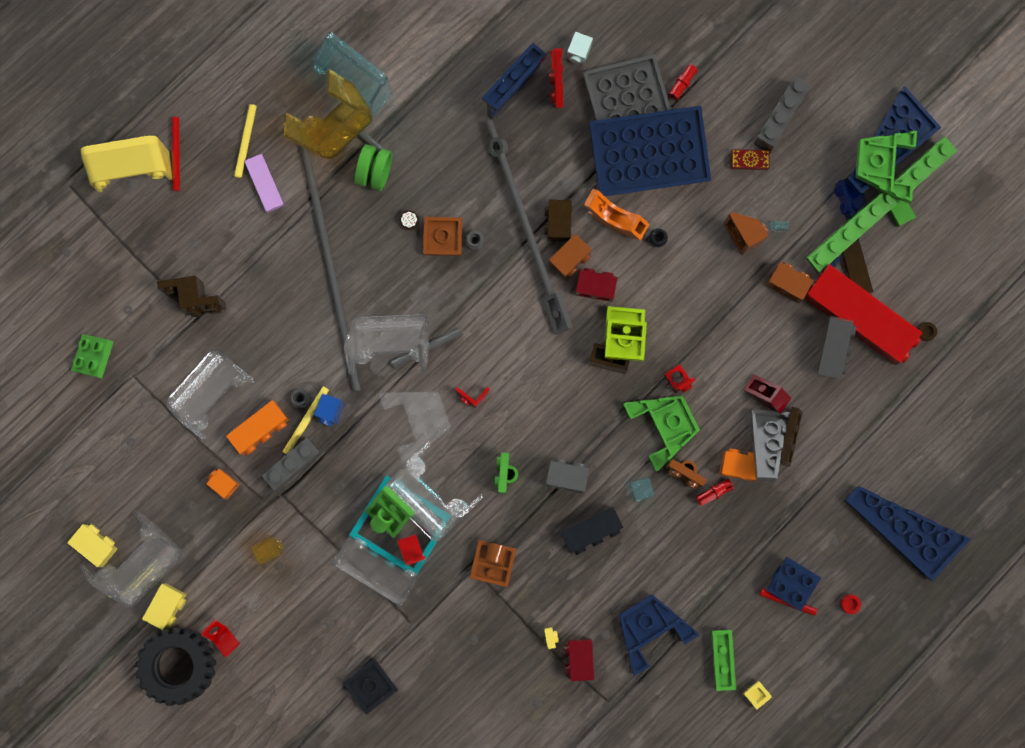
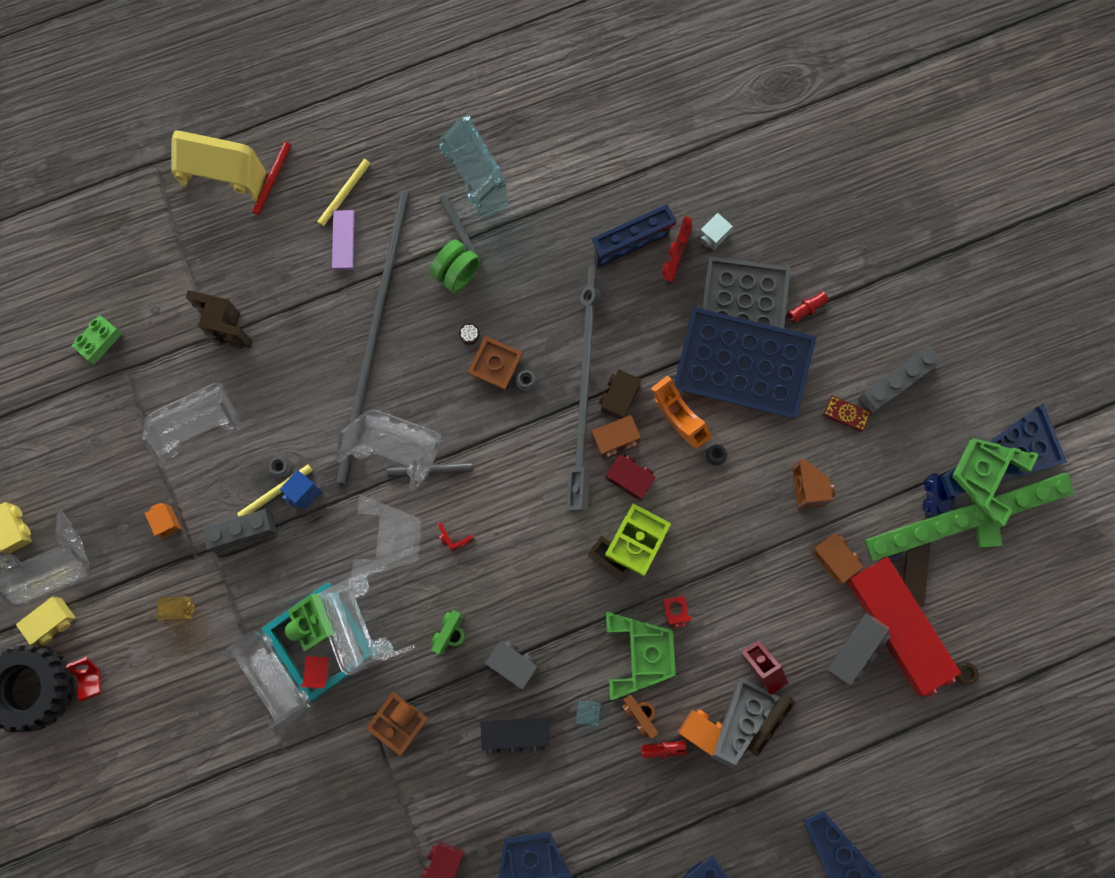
camera: 30 degrees right, 5 degrees down
orange brick [226,400,289,455] -> none
clear yellow windscreen [284,70,372,159] -> none
black plate [343,658,398,715] -> none
light yellow plate [544,627,559,649] -> none
clear light blue tile [770,221,789,232] -> none

